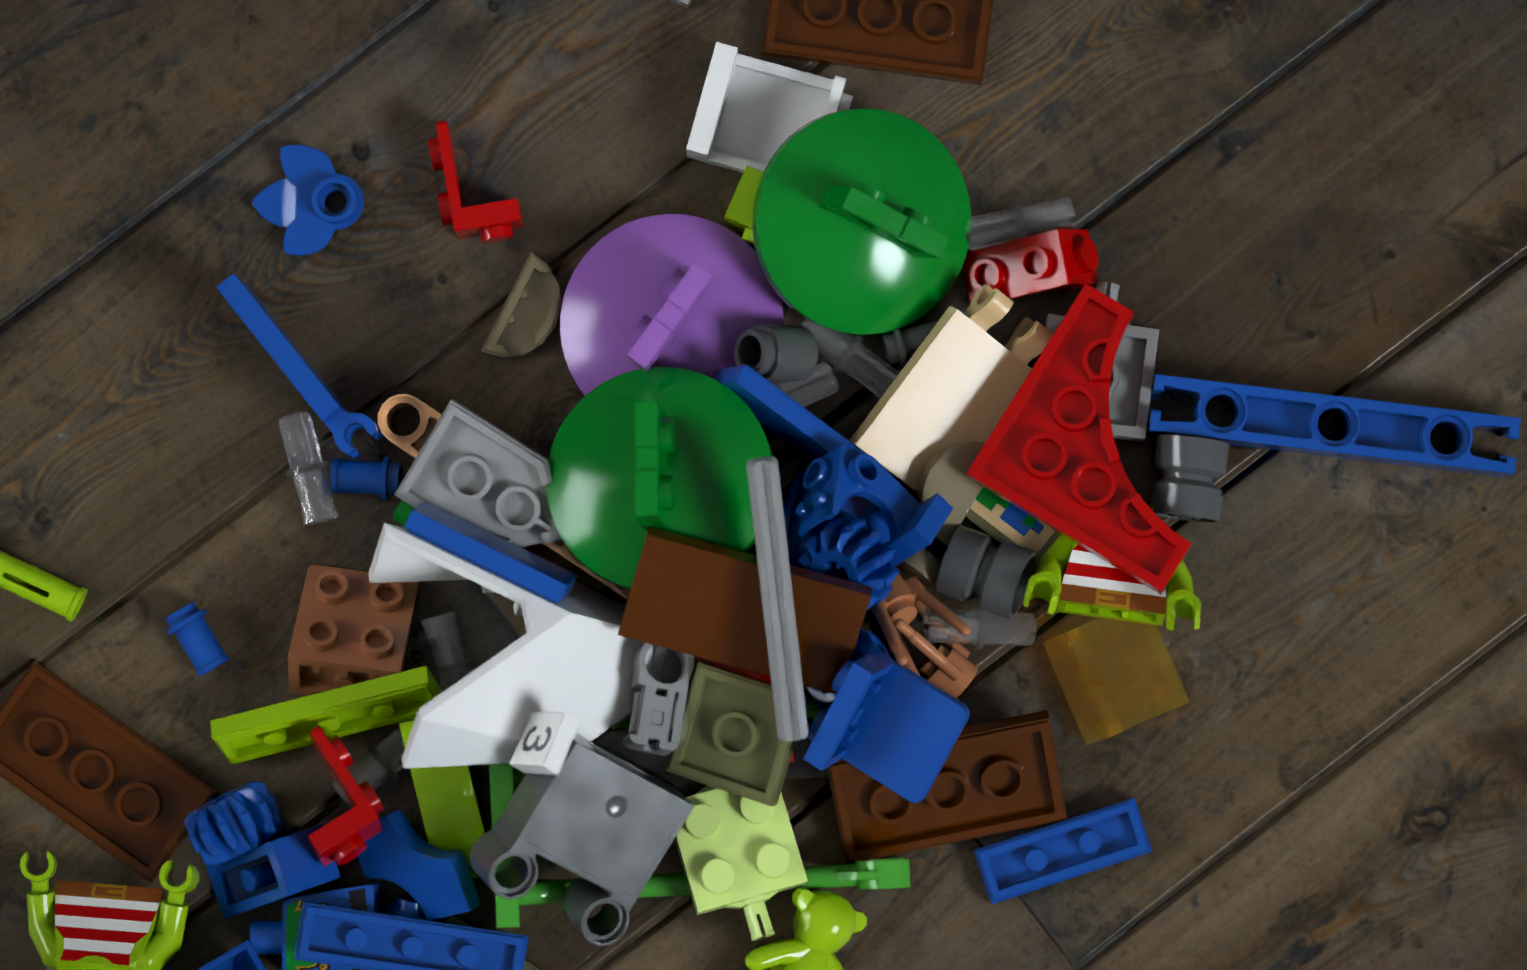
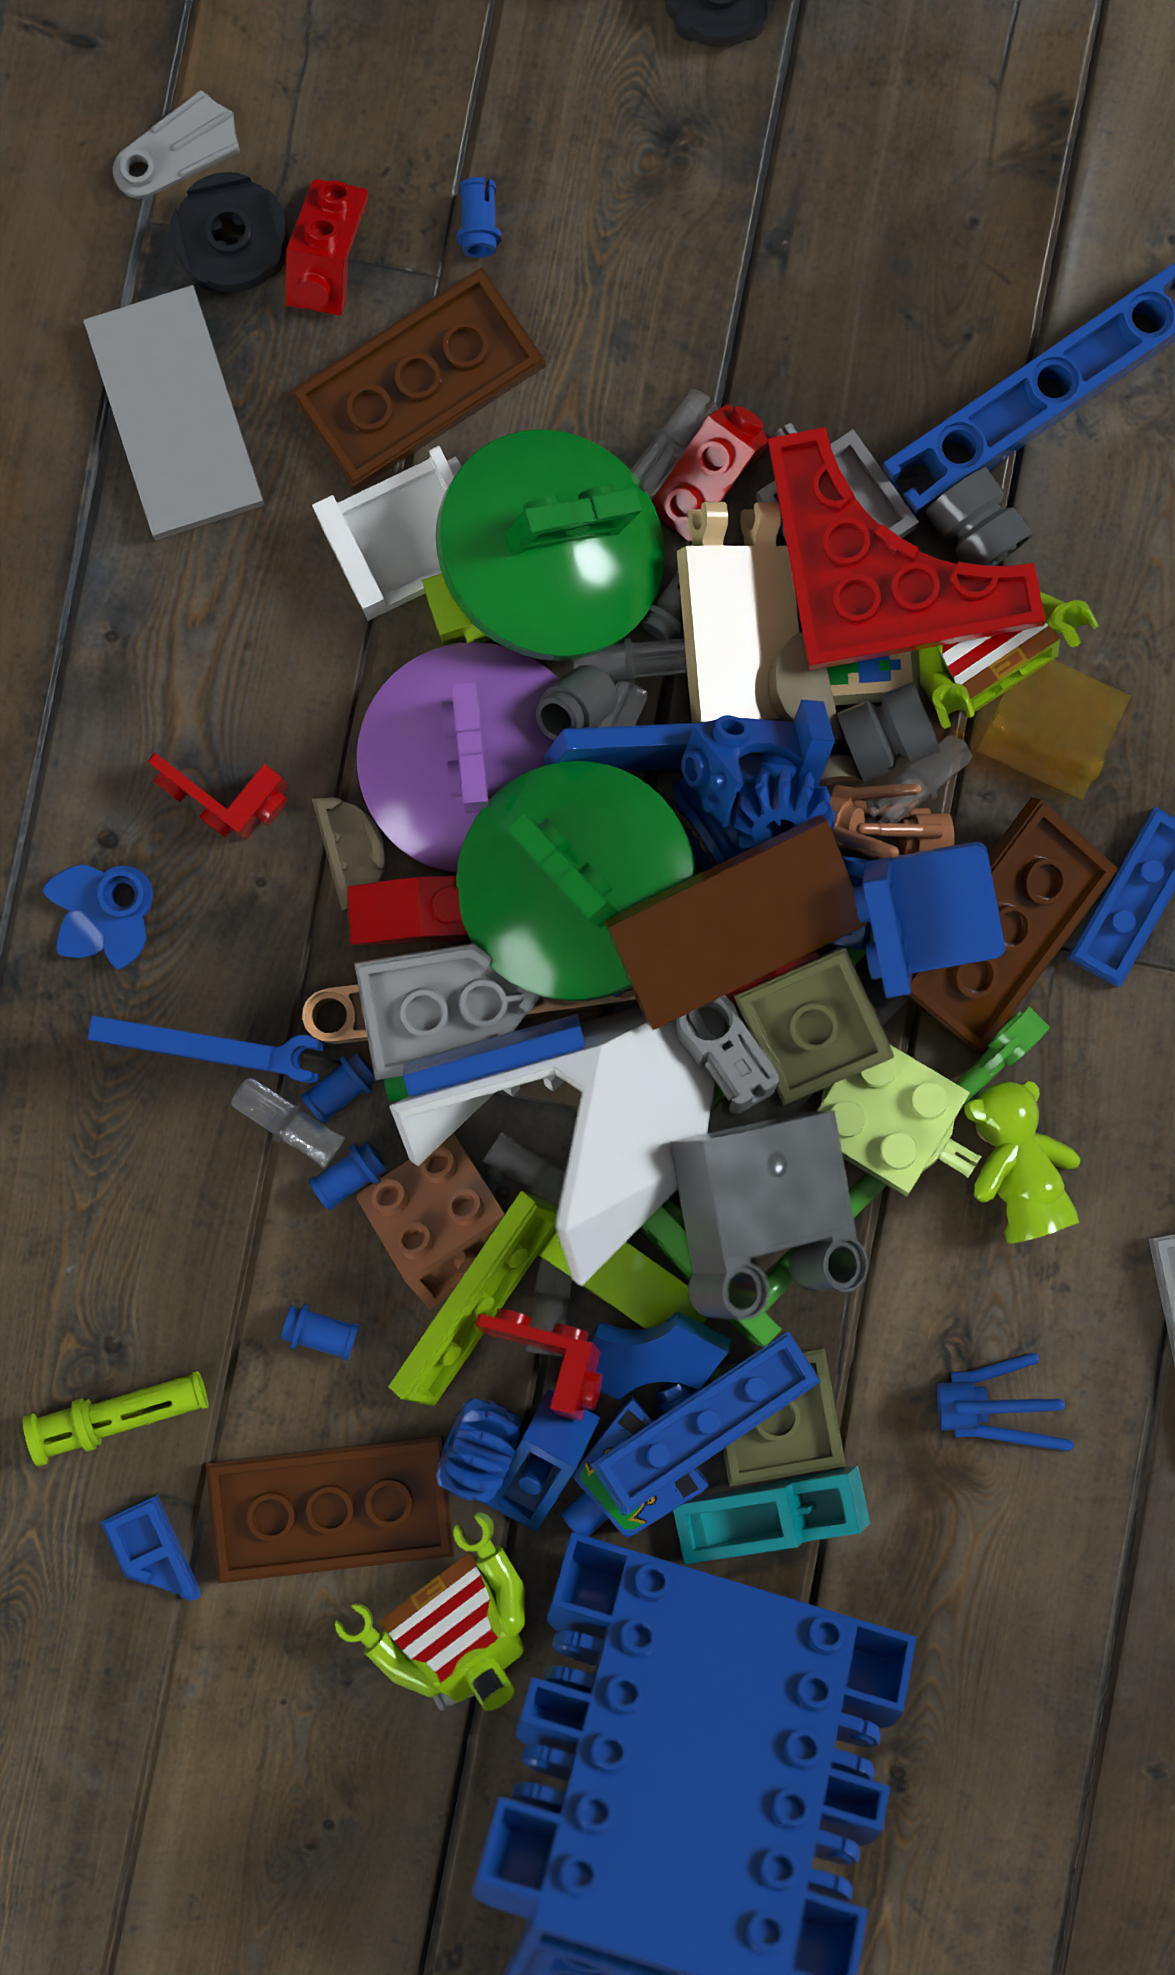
camera: 45 degrees left, 0 degrees up
white tile [509,712,580,775] -> none
light grey axle [747,456,808,741] -> none
none -> blue pin [308,1141,388,1211]
none -> red slope [346,876,470,945]

